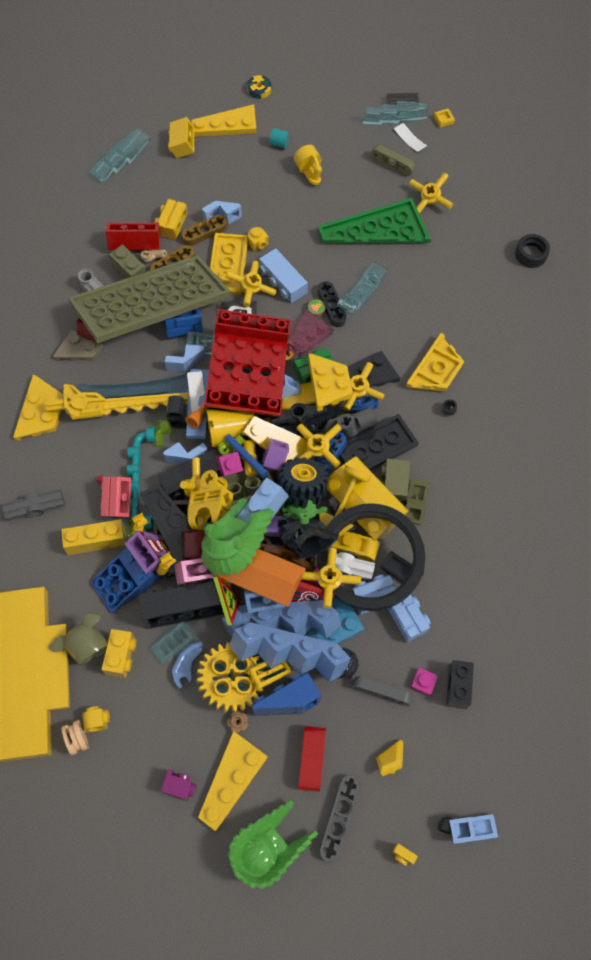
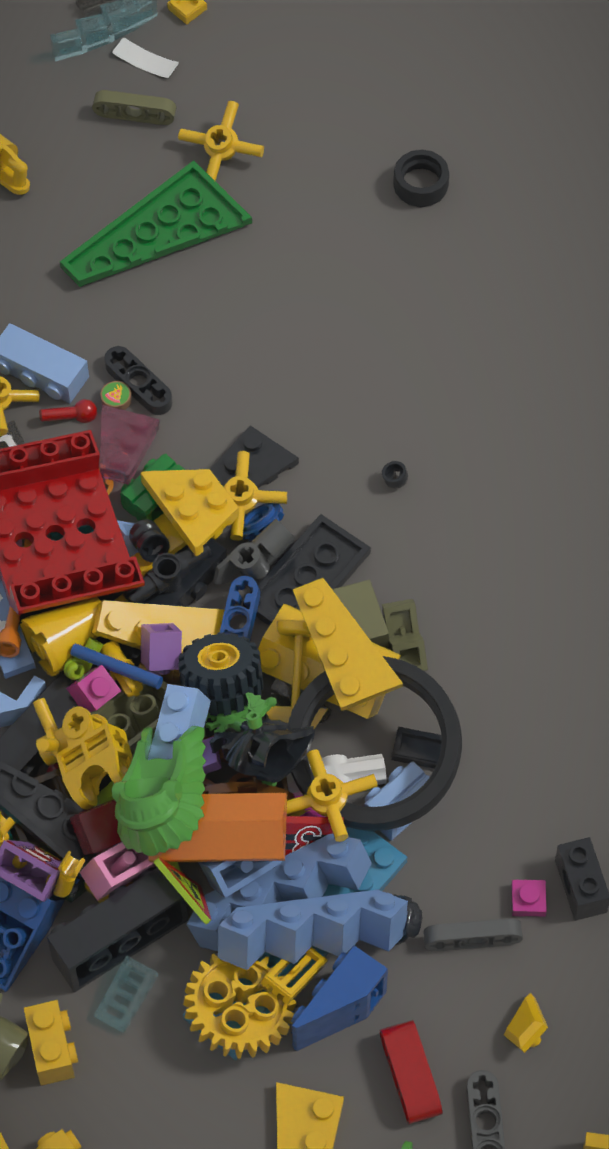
camera: 20 degrees left, 5 degrees down
medium blue piece [172,641,203,690] -> none
medium nougat plate [227,711,248,733] -> none
yellow bar [297,424,342,468] -> none
yellow plate [332,531,380,563] -> none
clear light blue slope [337,262,389,314] -> none
light blue brick [388,594,431,643] -> none
yellow wing [406,333,464,392] -> none
none -> red bar [39,399,97,423]
none -> black wheel [129,519,170,562]
none -> yellow wing [293,578,403,711]

